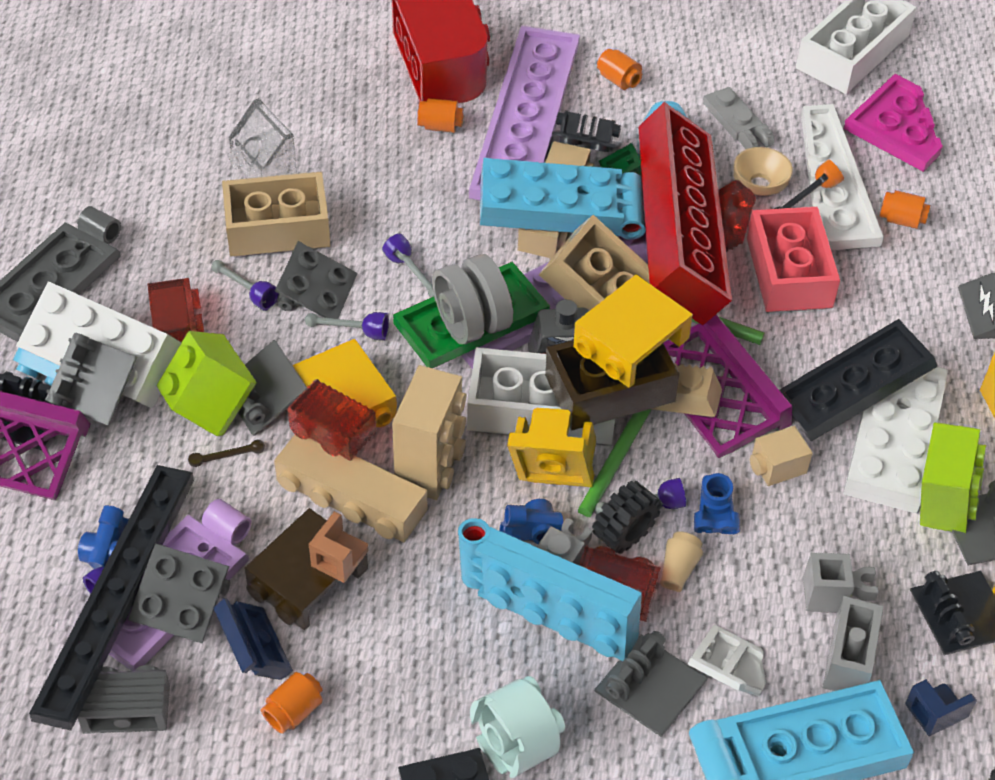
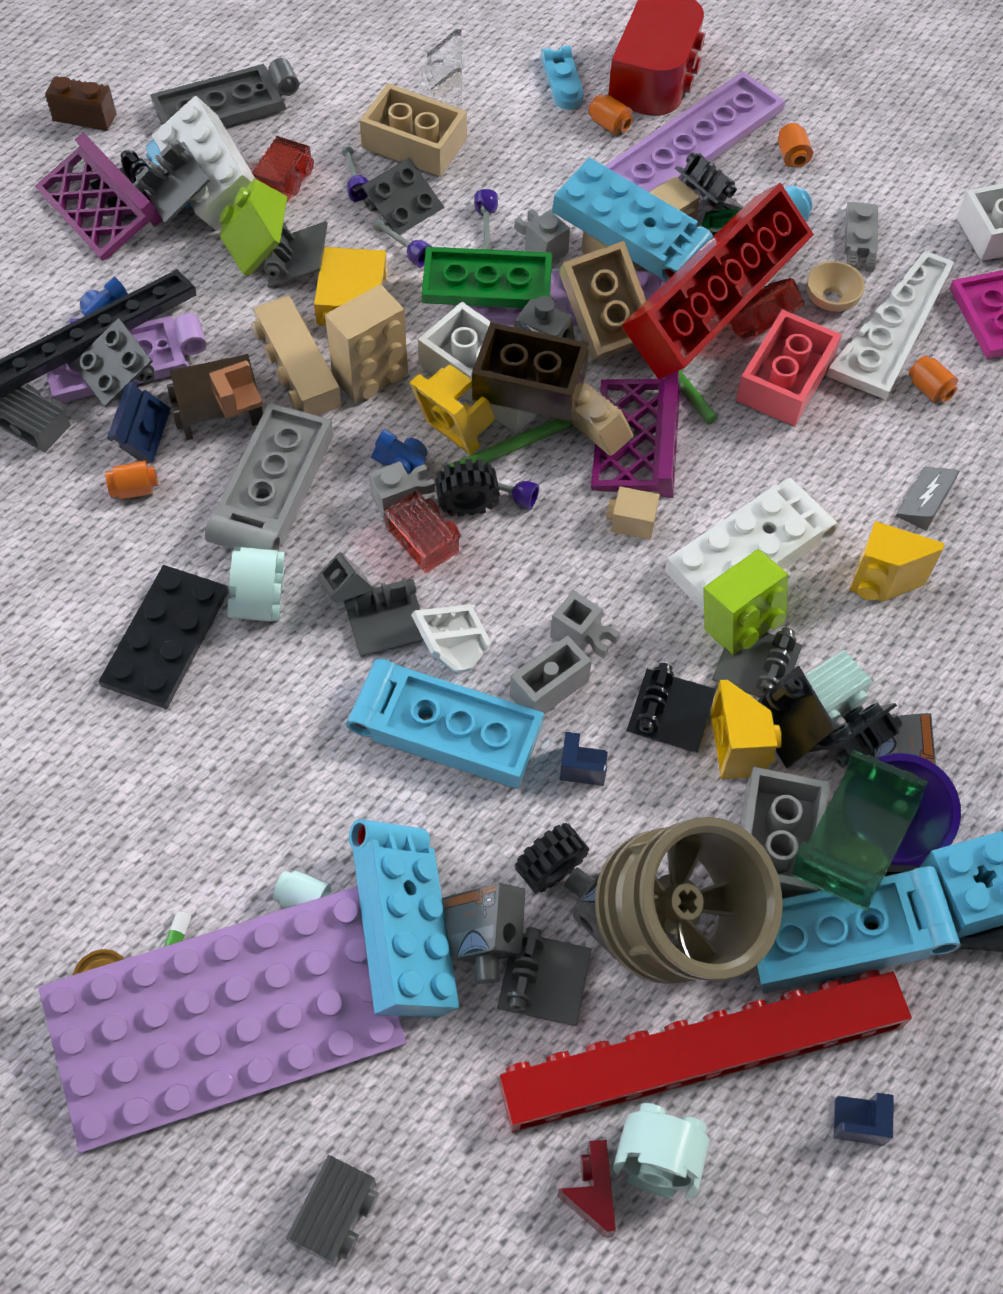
camera: 35 degrees right, 10 degrees up
dark brown hinge [188,440,265,467] -> none
clear red brick [287,379,376,461] -> none
light grey wheel [432,254,513,344] -> none
medium azure hinge [458,518,642,661] -> none
yellow panel [573,275,693,388] -> none
tan cone [660,532,703,592] -> none
blue plate [694,473,740,535] -> none
hinge [774,159,844,209] -> none
black plate [779,319,938,442] -> none
none -> light grey hinge [205,403,334,552]
none -> dark grey slope [317,552,374,603]
none -> light grey brick [514,209,570,263]
none -> medium azure plate [541,45,584,110]

